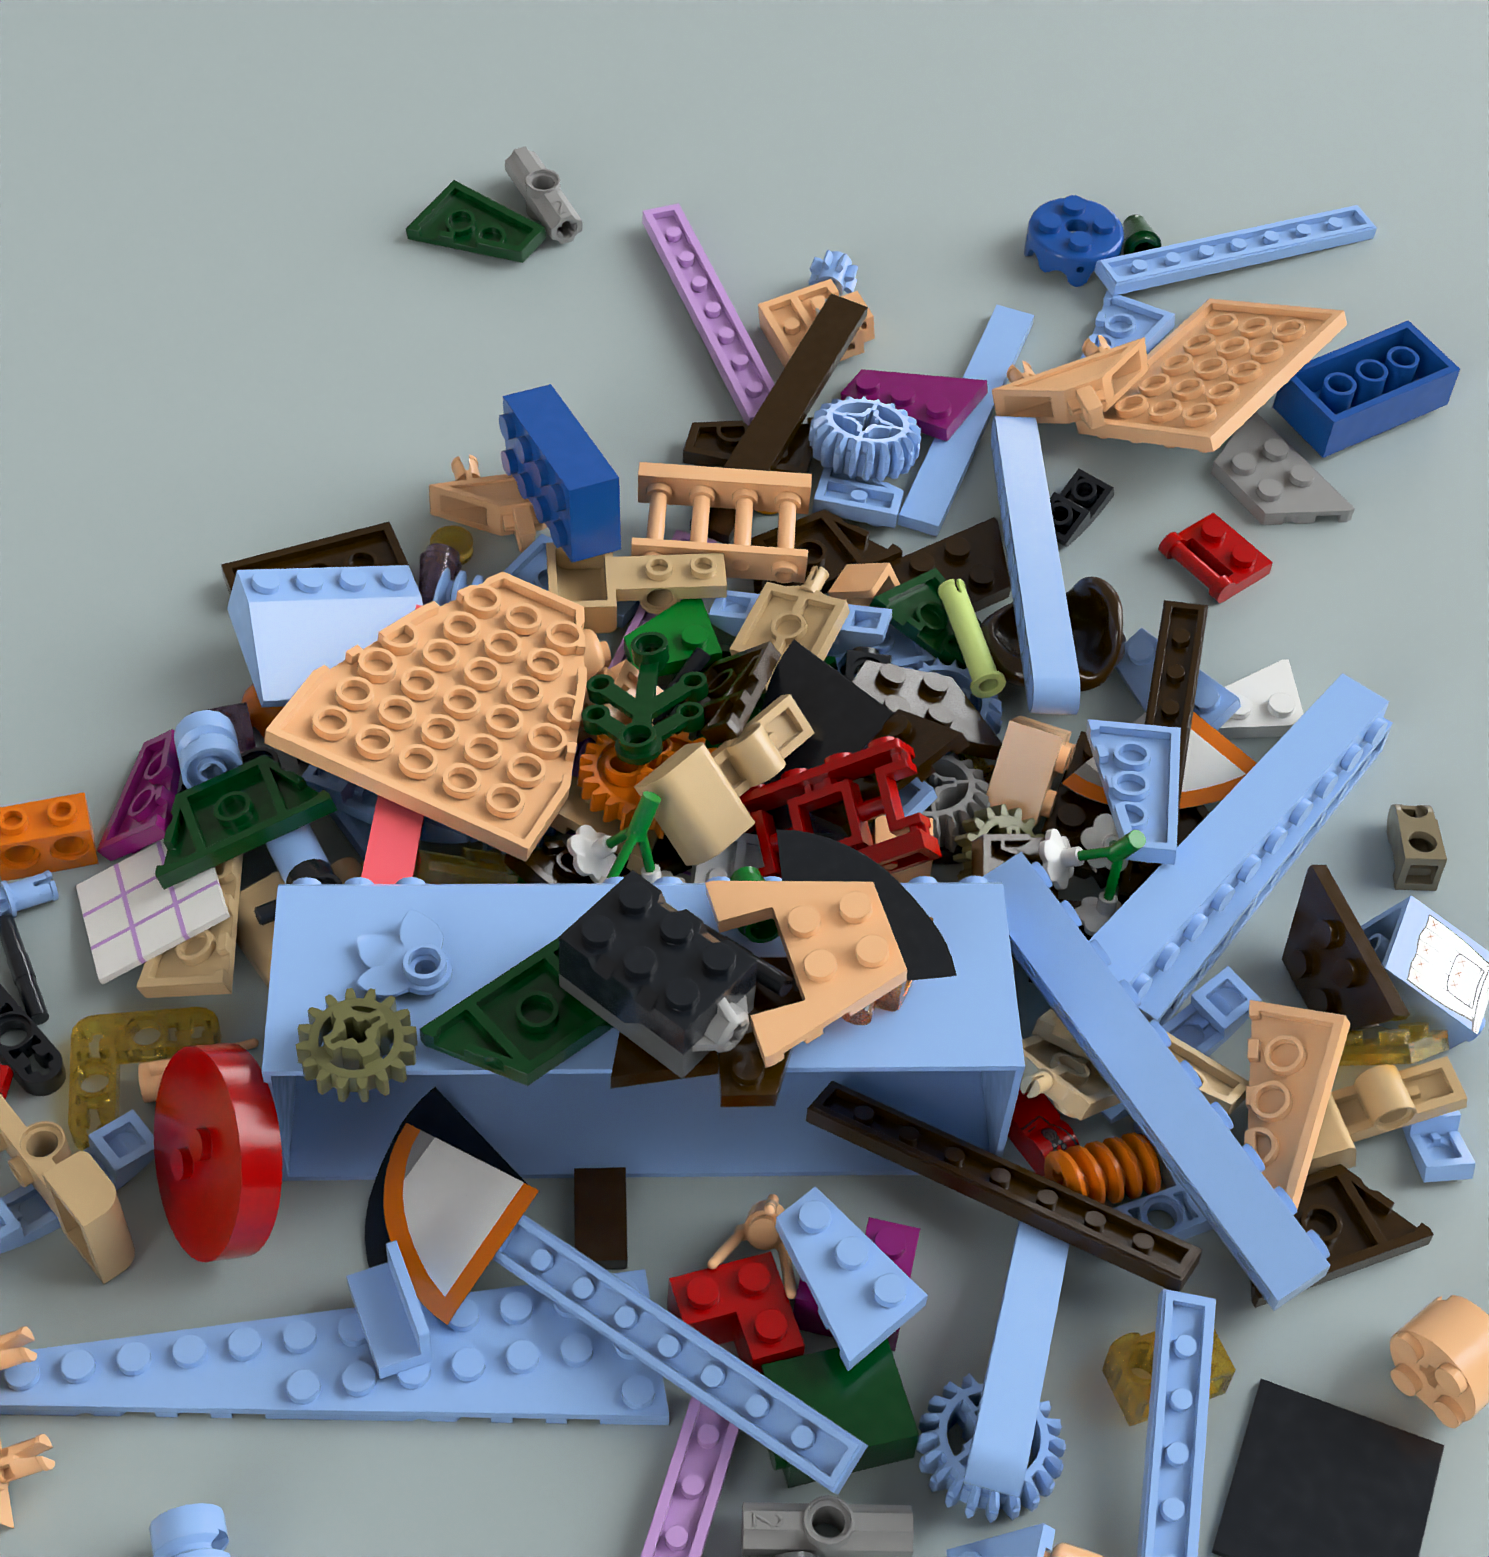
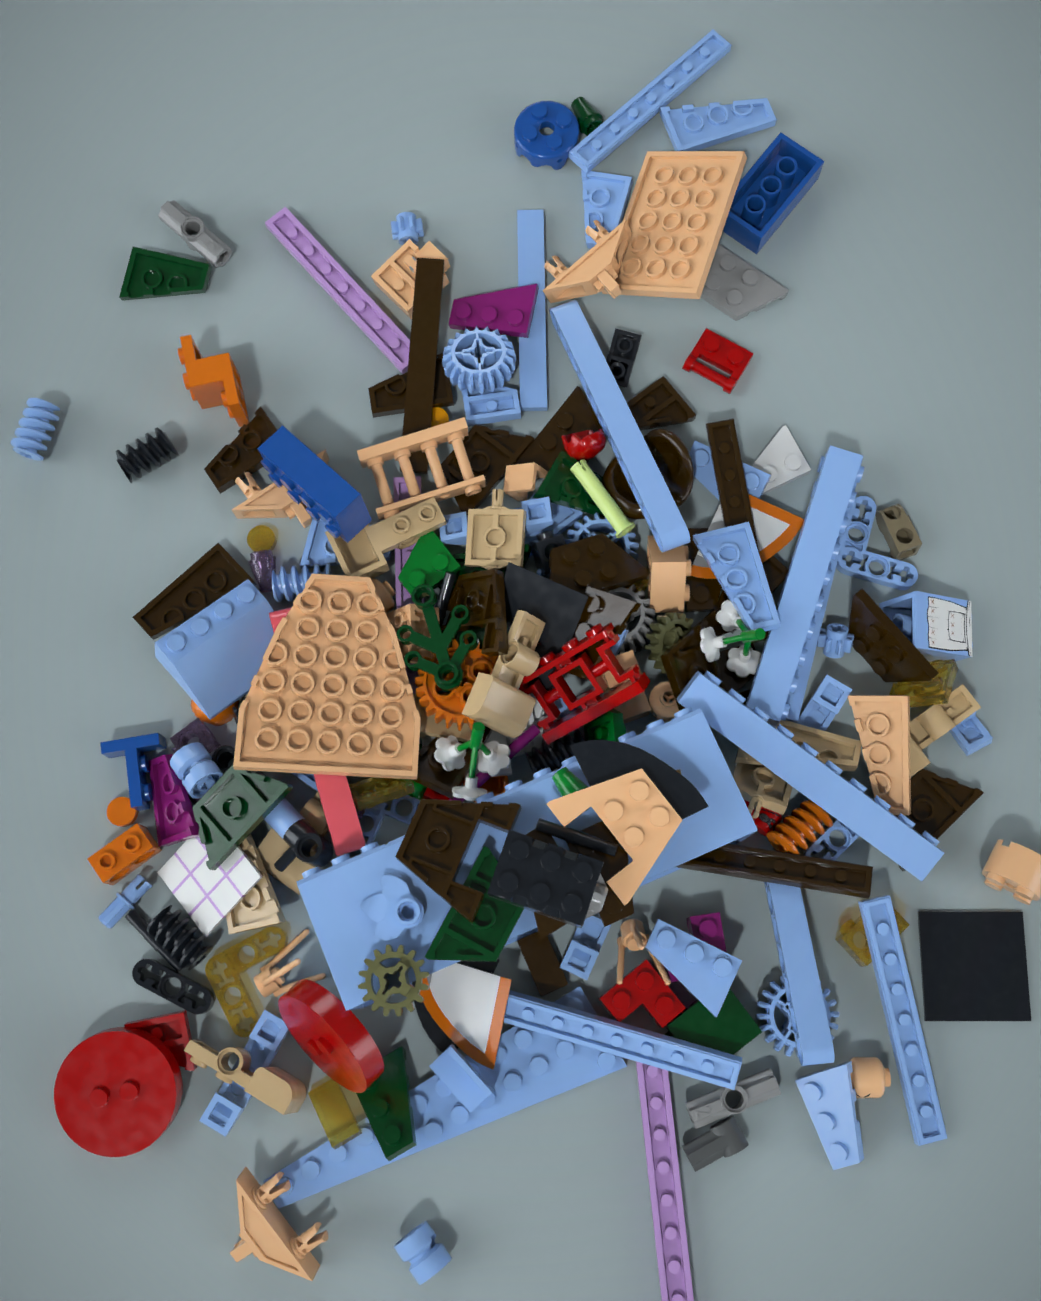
camera: 15 degrees left, 25 degrees up
none -> light blue piece [10,398,60,461]
none -> blue bracket [100,733,167,811]
none -> orange tile [107,797,138,827]
none -> black piece [116,427,179,483]
none -> black piece [147,905,214,970]
none -> orange bracket [178,335,250,427]
none -> dark brown wing [204,406,277,494]
none -> clear yellow tile [308,1079,362,1149]
none -> dark green wing [356,1046,417,1161]
none -> dark brown wing [395,799,522,923]
none -> light blue slope [560,915,611,980]
none -> red hair [561,429,606,460]
none -> dark brown wing [626,376,696,431]
none -> light blue wing [659,98,777,151]
none -> light blue gear [817,623,854,658]
none -> light blue beam [836,496,918,590]

